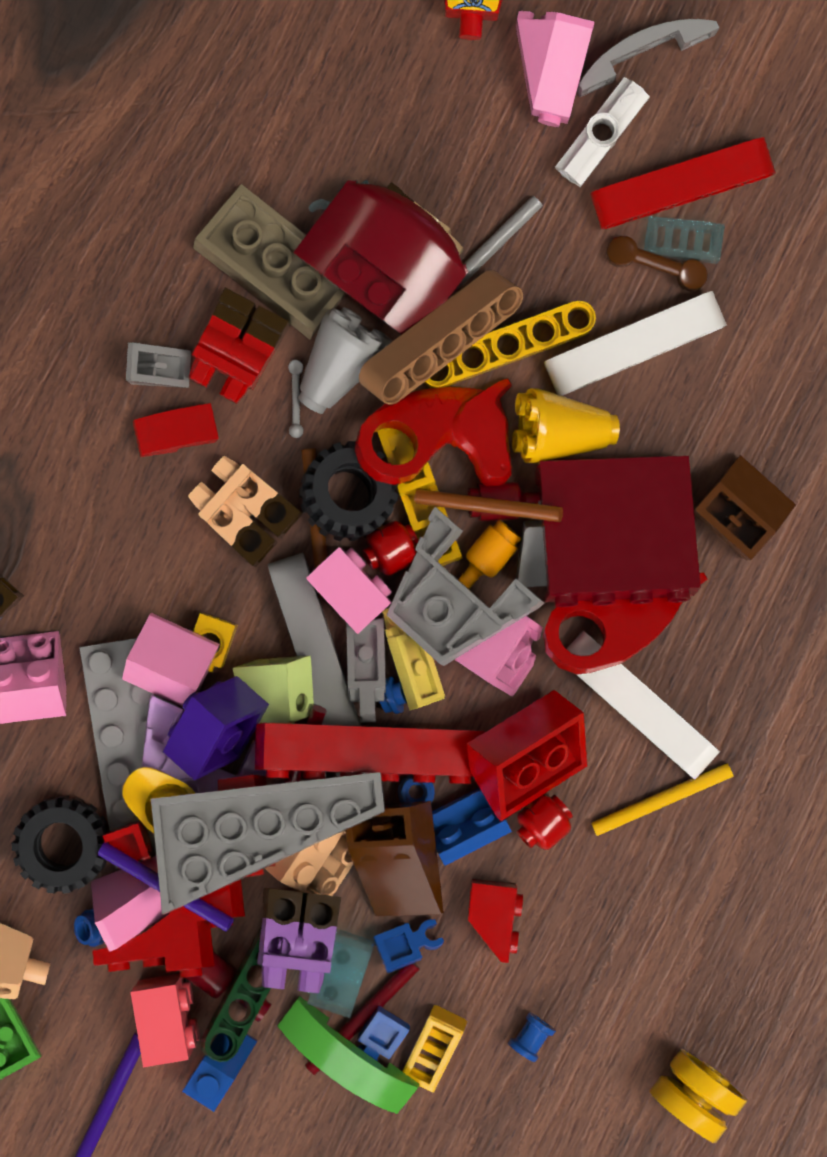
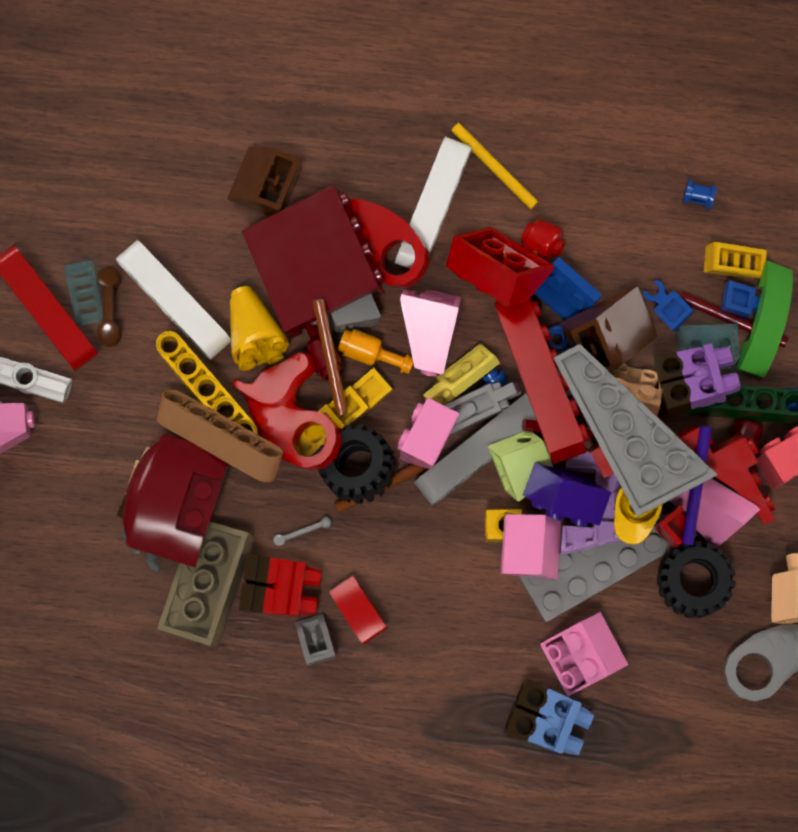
camera: 115 degrees left, 10 degrees down
blue plate [74,909,104,947] -> none
light nougat hips [188,456,303,567] -> none
light grey cone [298,307,392,414] -> none
red head [362,521,419,576] -> none
light grey wing [387,507,544,666] -> none
light grey bar [449,195,543,298] -> none
red slope [467,879,523,963] -> none
yellow wheel [649,1049,748,1143] -> none

